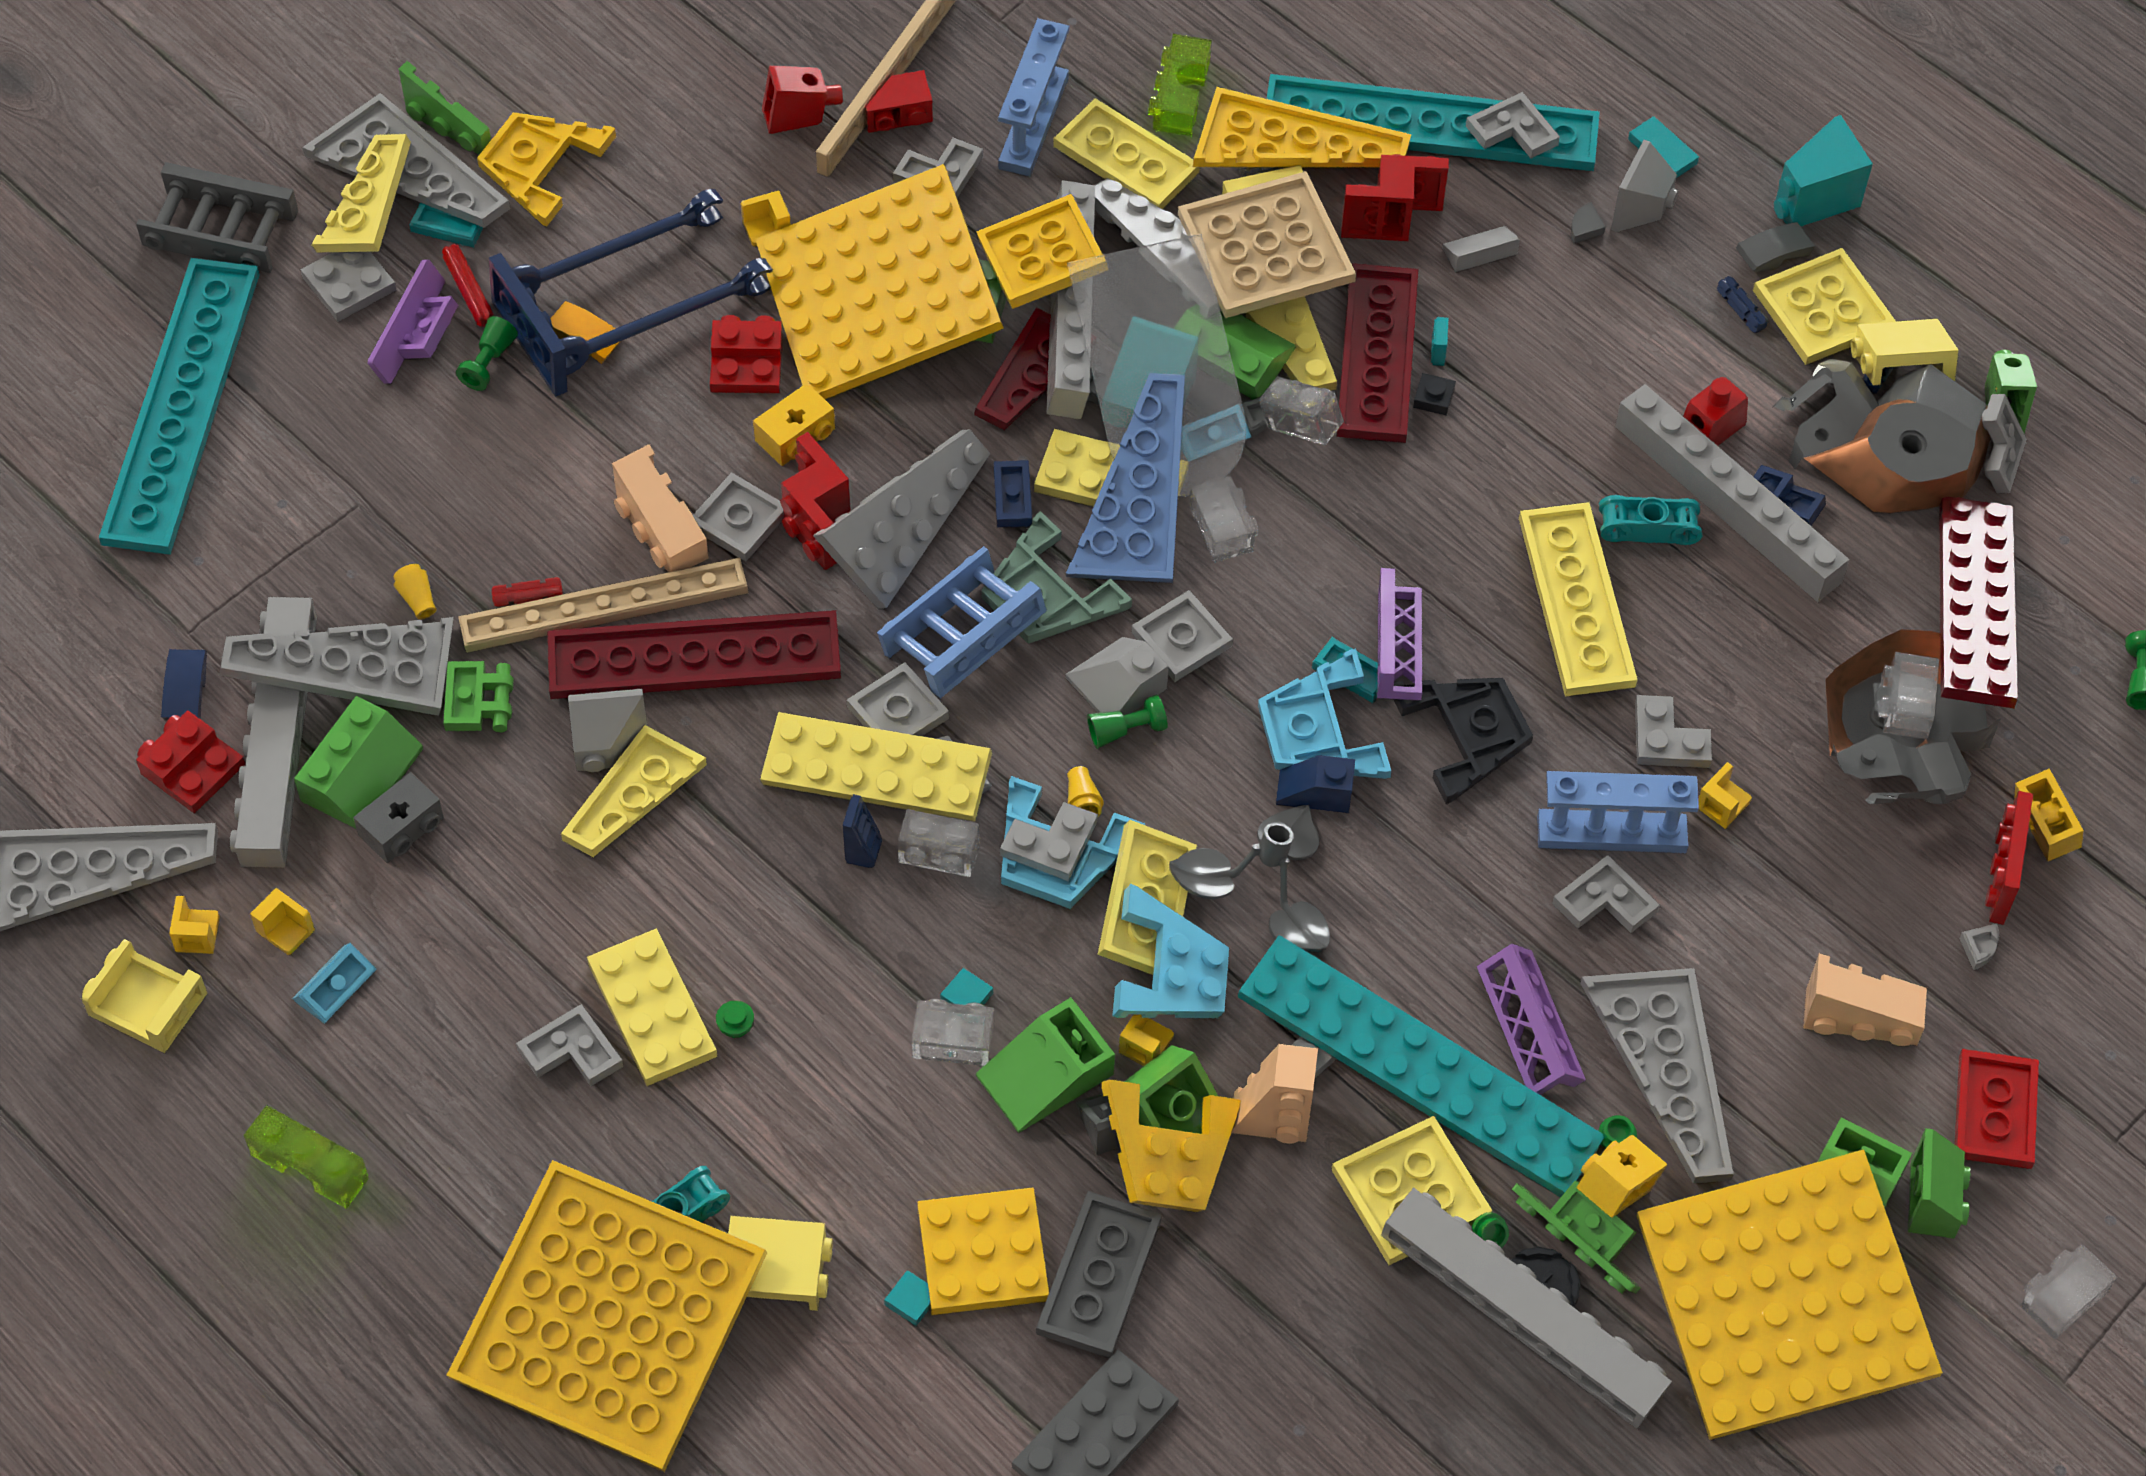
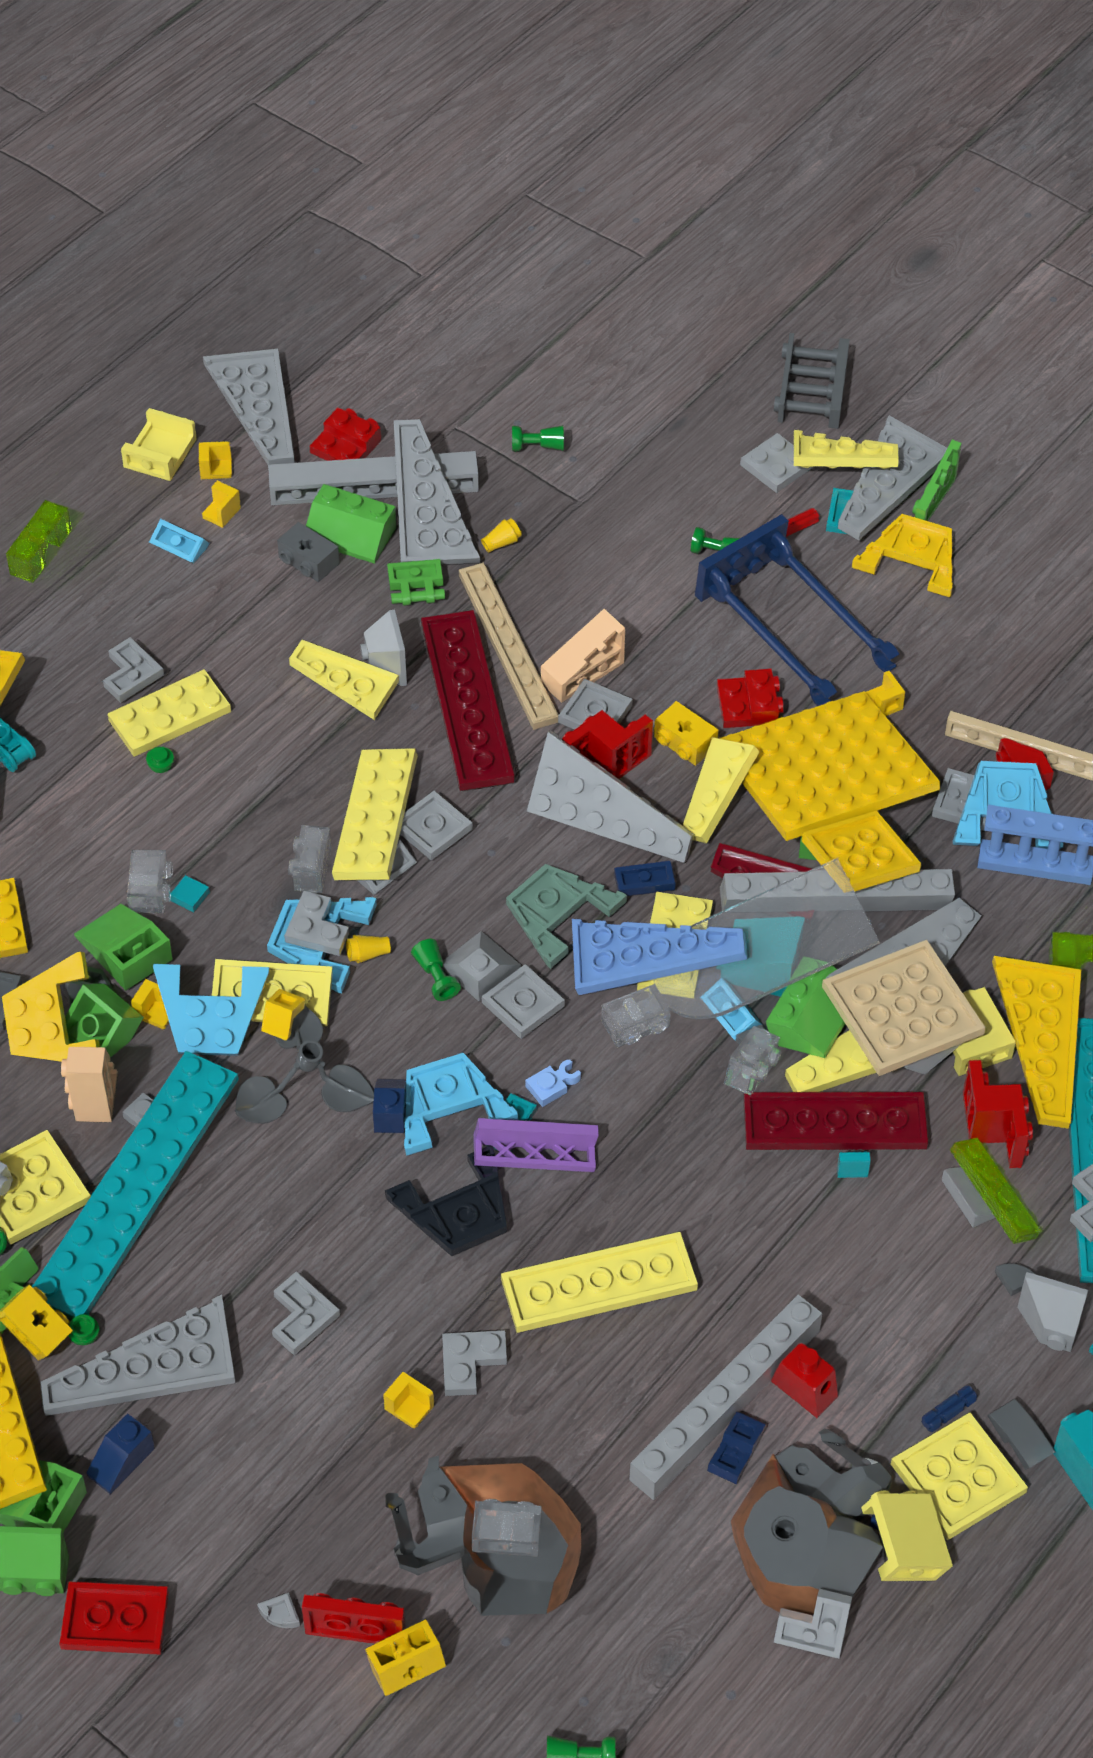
camera: 85 degrees right, 5 degrees down
teal plate [99,258,260,555] -> none
dark blue slope [161,649,207,720] -> none
medium lavender bracket [368,260,458,384] -> none
red axle [491,577,563,607] -> none
light orange slope [550,301,621,364] -> none
red torso [762,66,843,134] -> none
dark blue slope [843,794,882,868] -> none
medium blue fence [877,546,1047,699] -> none
light yellow plate [1053,98,1200,209] -> none
black plate [1413,373,1456,416] -> none
medium lavender fence [1477,944,1586,1095] -> none
medium blue fence [1537,771,1699,853] -> none
teal piece [1599,495,1702,545] -> none
light nougat wedge [1803,953,1927,1046] -> none
plate [1939,497,2018,709] -> none
bright green torso [1985,350,2037,433] -> none
none -> dark blue slope [86,1413,155,1494]
none -> yellow panel [261,989,305,1040]
none -> green piece [512,425,564,451]
none -> light blue plate [525,1060,581,1107]
none -> light yellow wing [683,737,759,843]
none -> clear neon green plate [950,1138,1042,1244]
none -> medium azure wing [953,761,1063,850]

